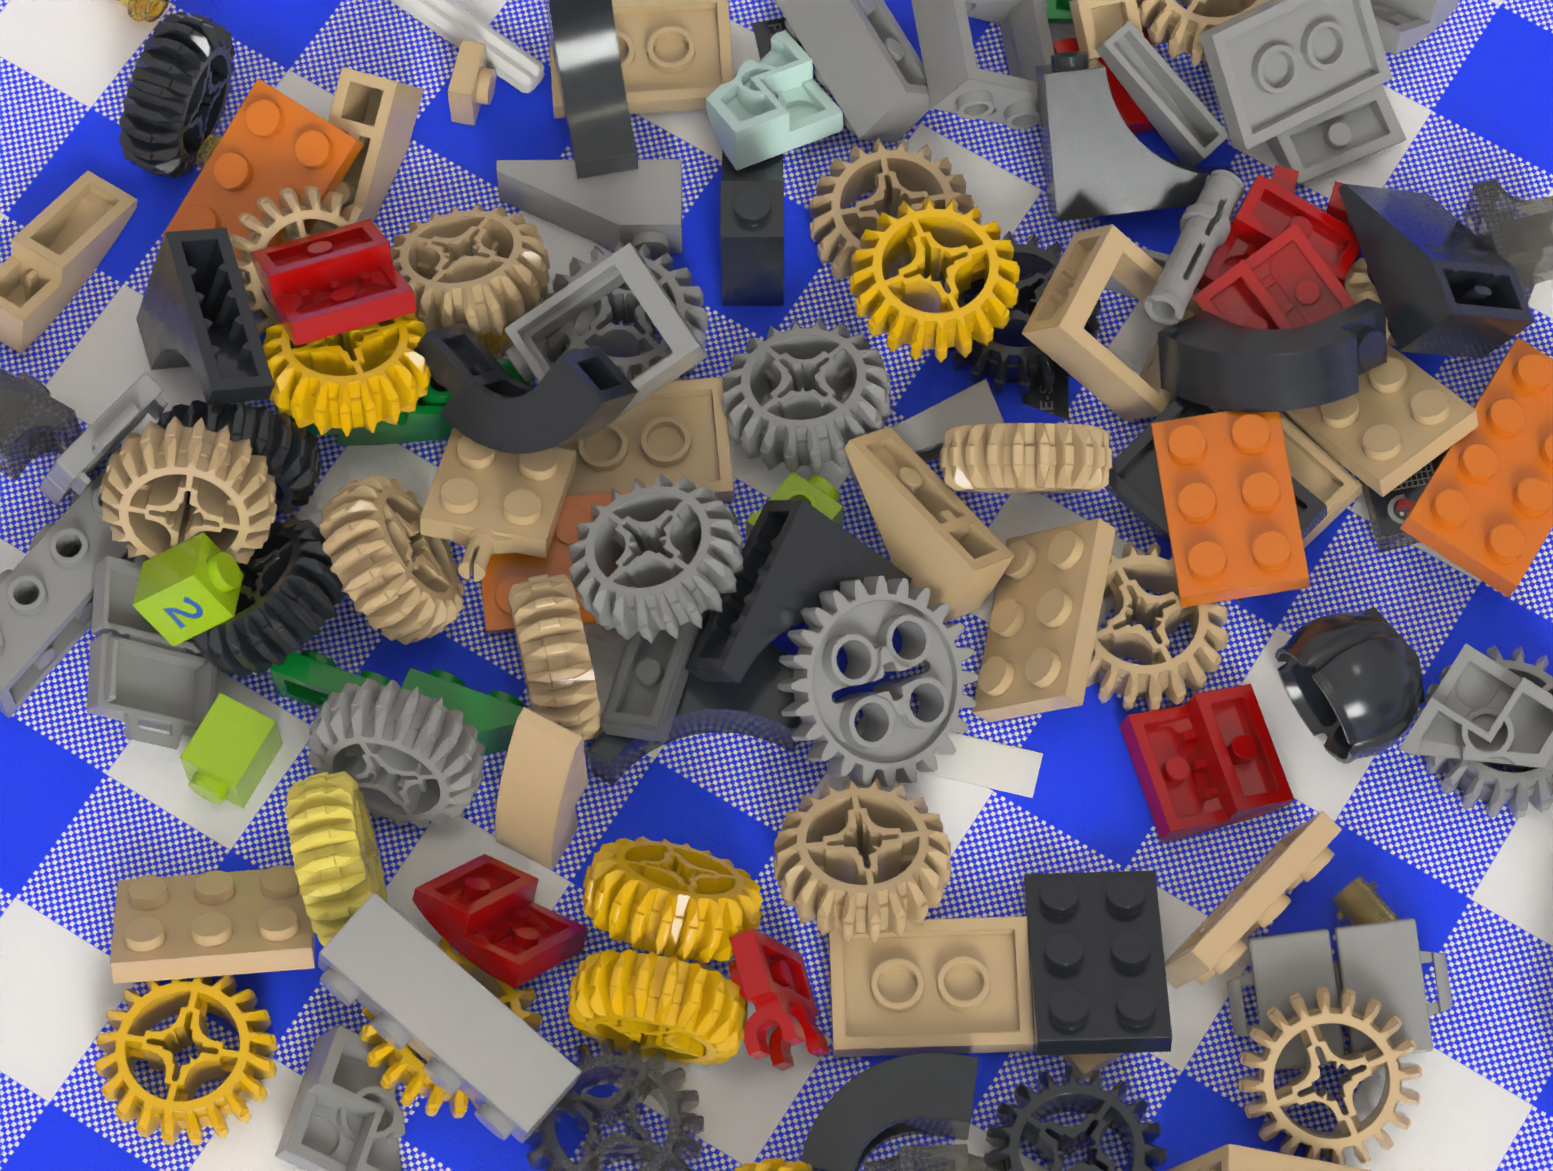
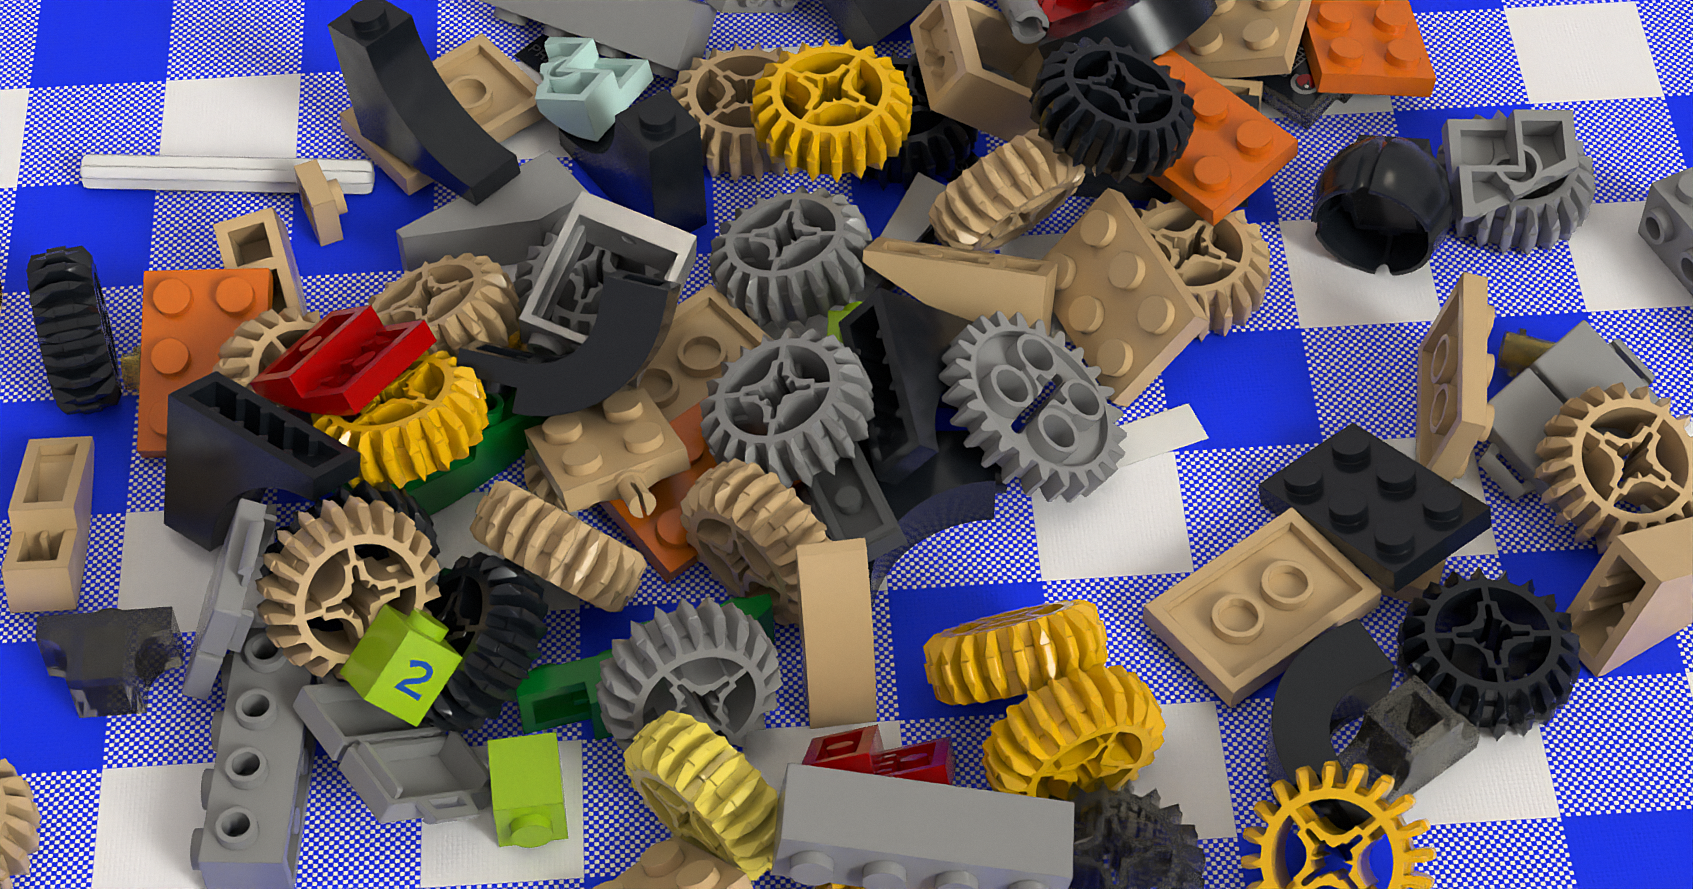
camera: 35 degrees left, 15 degrees down
red plate [729,928,830,1071] -> none
tan gear [774,777,951,944] -> none
red slope [1120,684,1294,842] -> none
none -> black gear [1029,37,1196,183]

